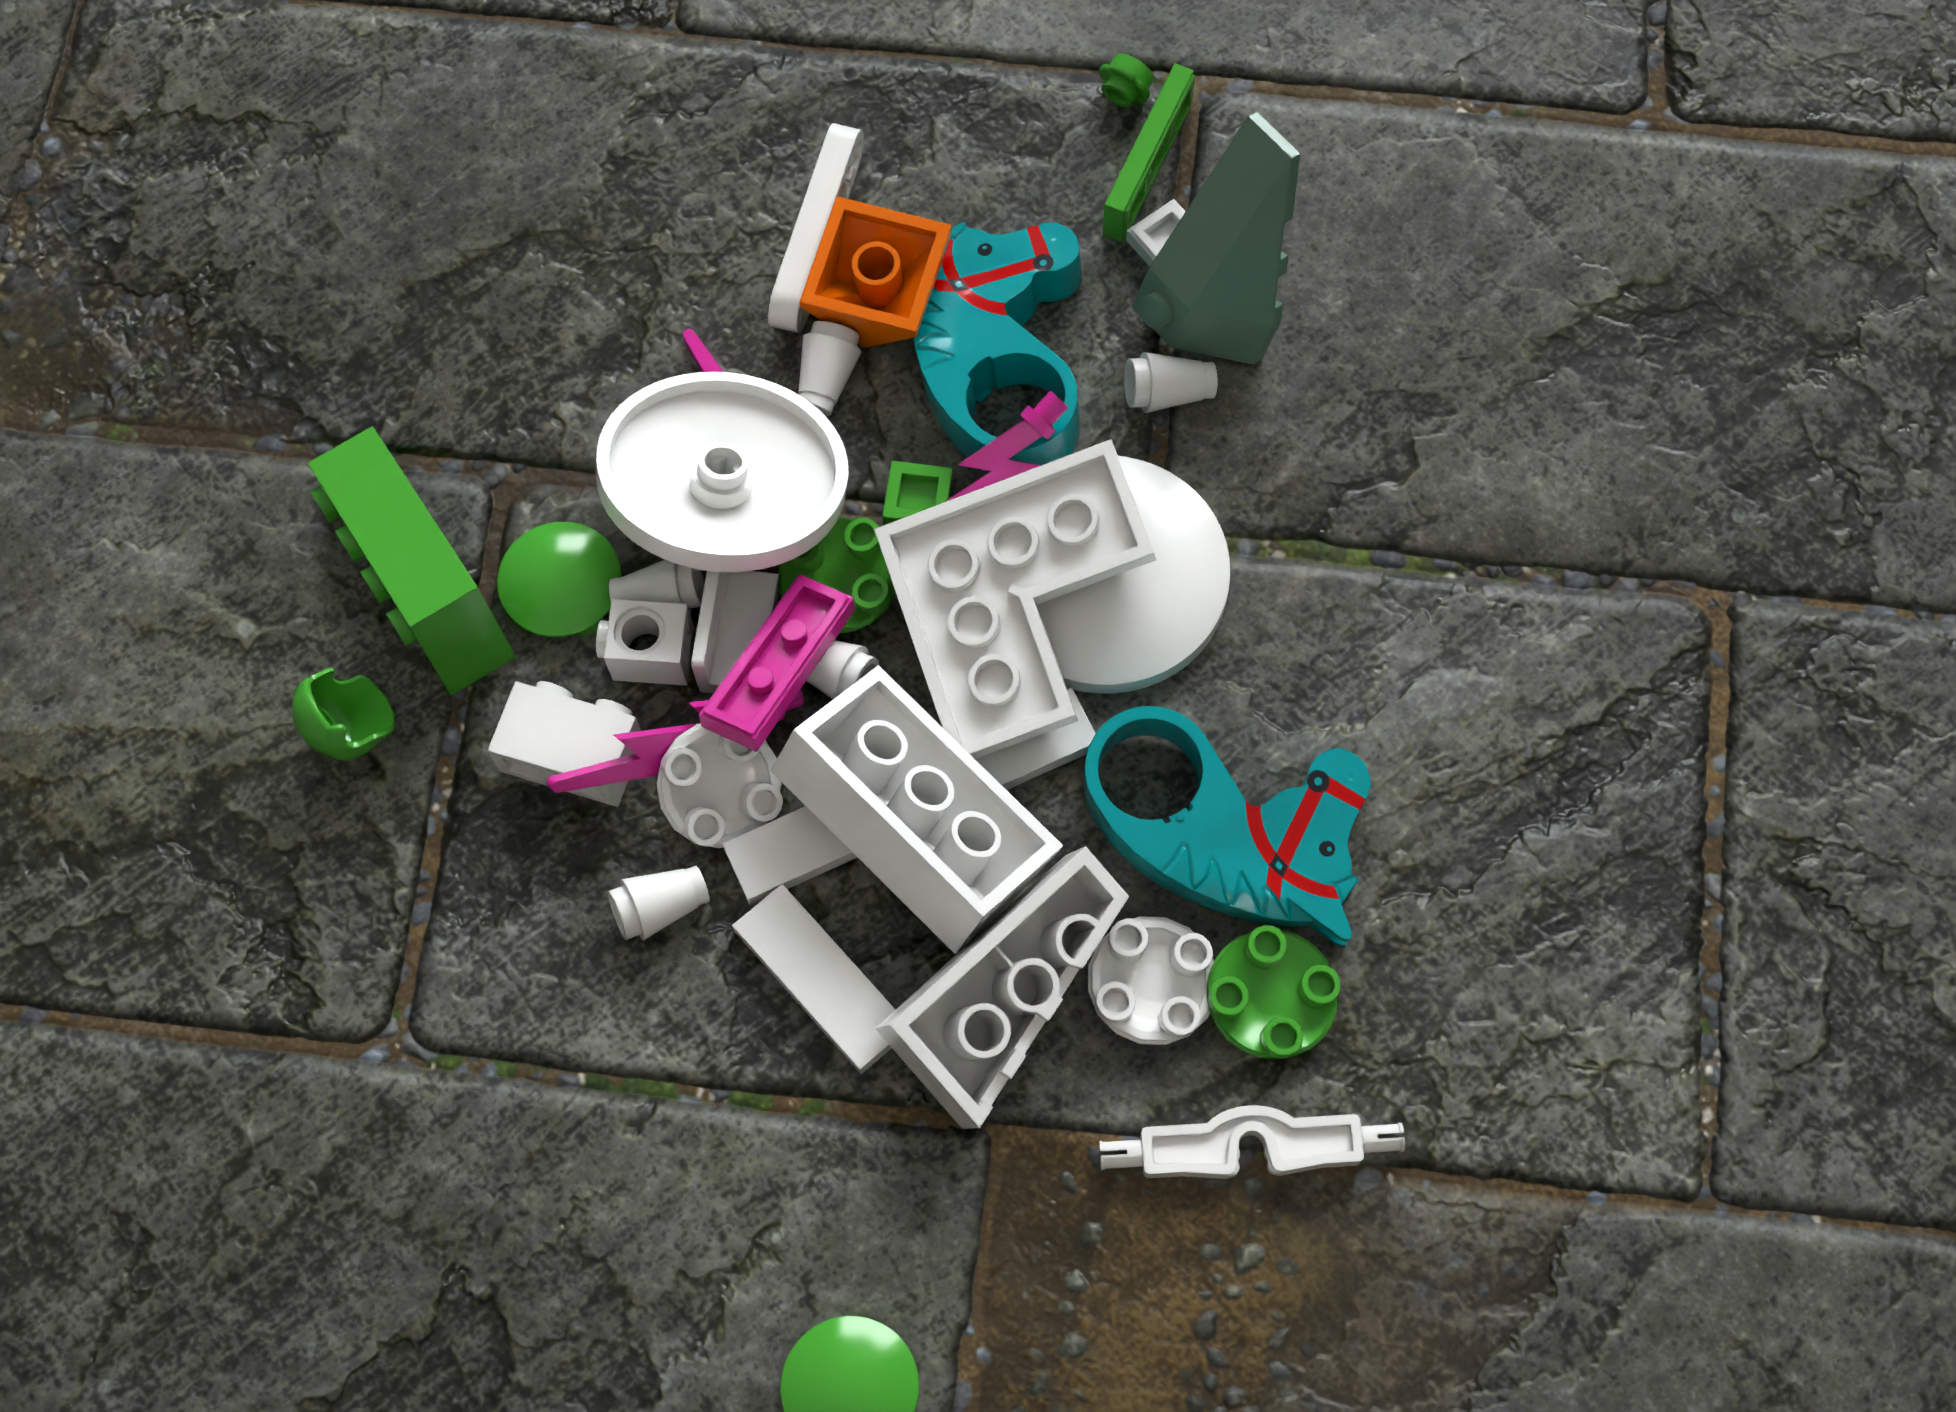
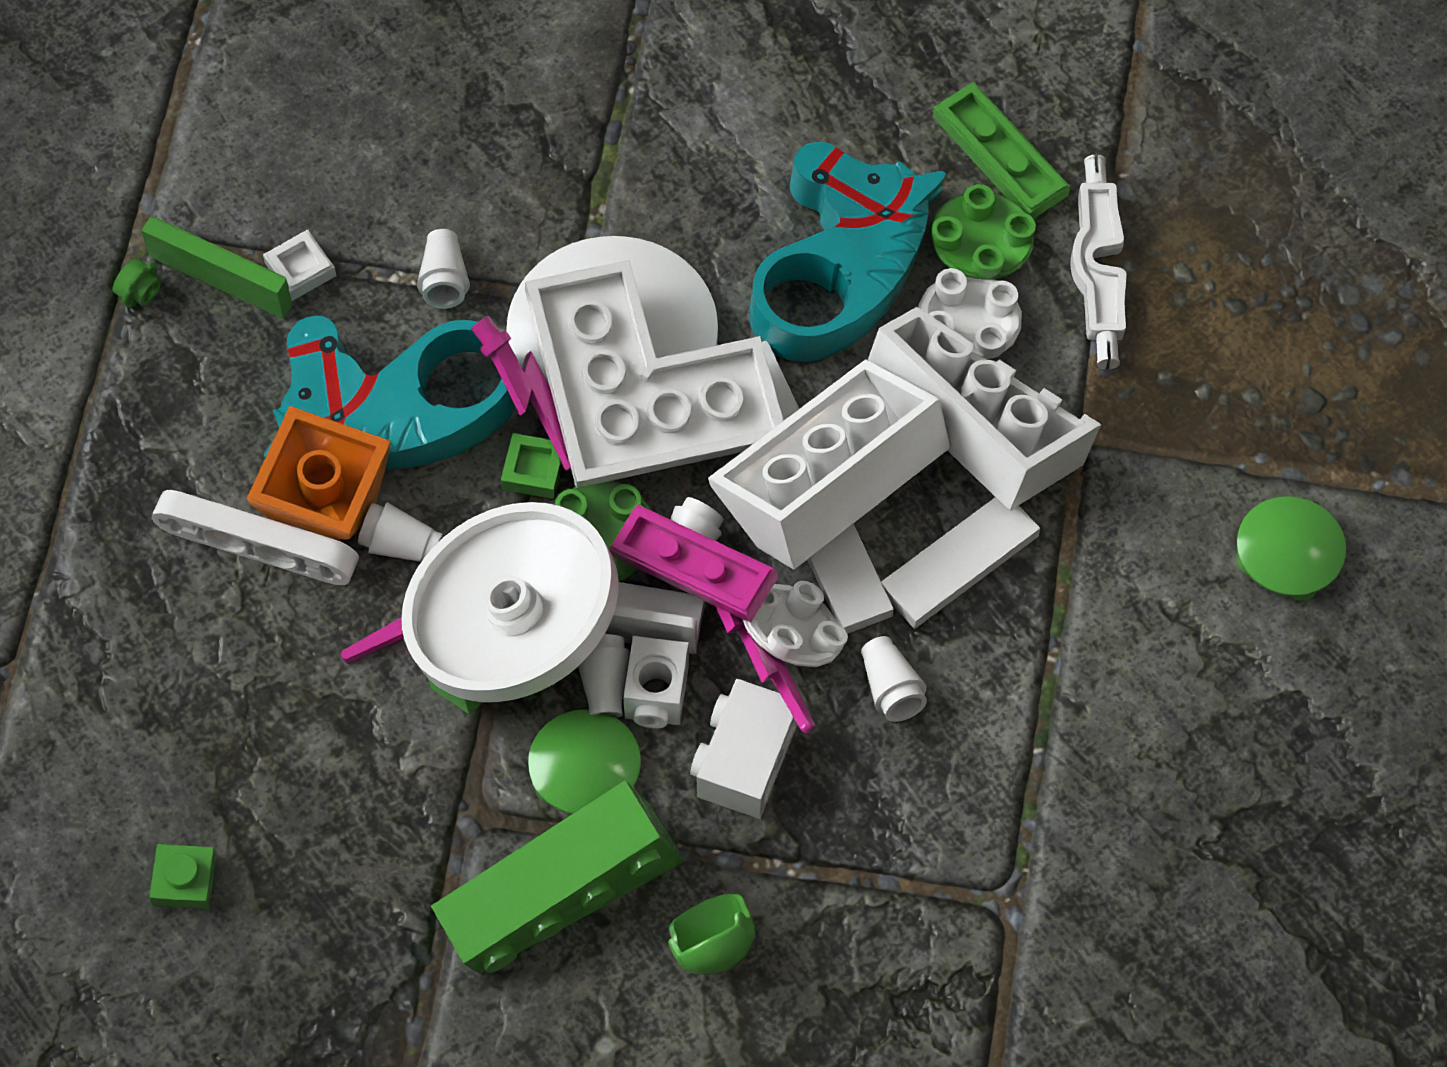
camera: 90 degrees left, 5 degrees down
sand green wedge [1132,112,1300,365] -> none
none -> bright green plate [149,844,217,909]
none -> bright green tile [933,82,1070,219]

